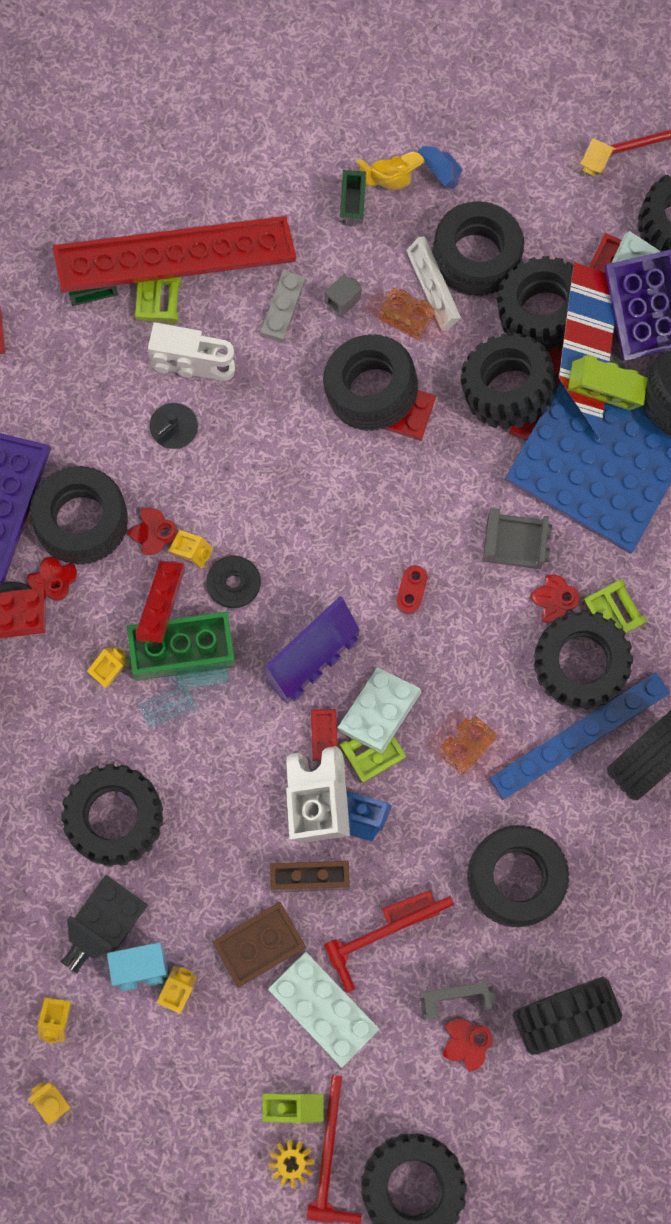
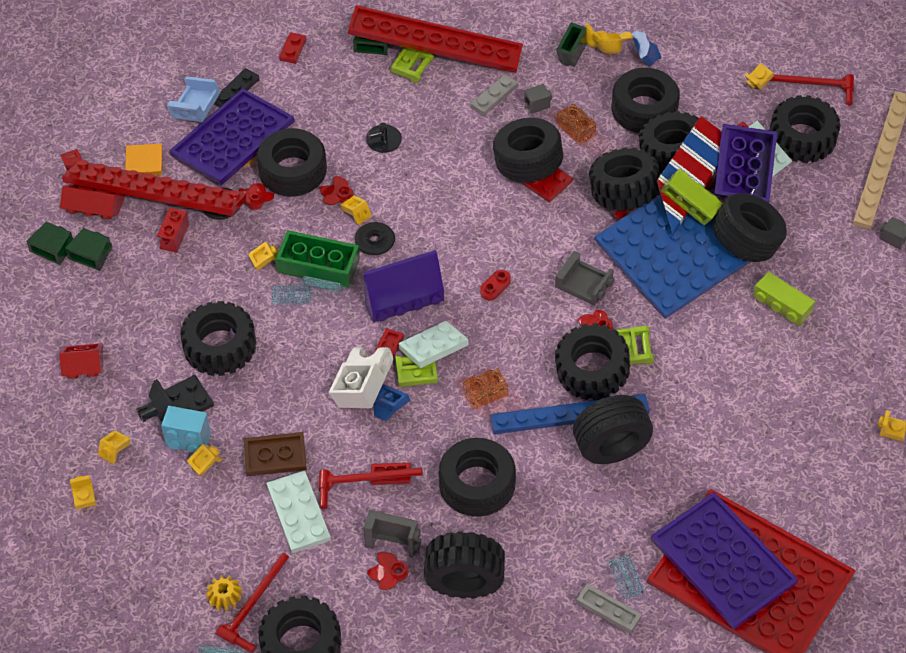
camera: 30 degrees right, 20 degrees down
red plate [136,561,185,643] -> none
white brick [148,322,235,381] -> none
lime slope [262,1093,324,1123] -> none
reddish brown brick [270,860,350,893] -> none
white tile [406,237,461,331] -> none

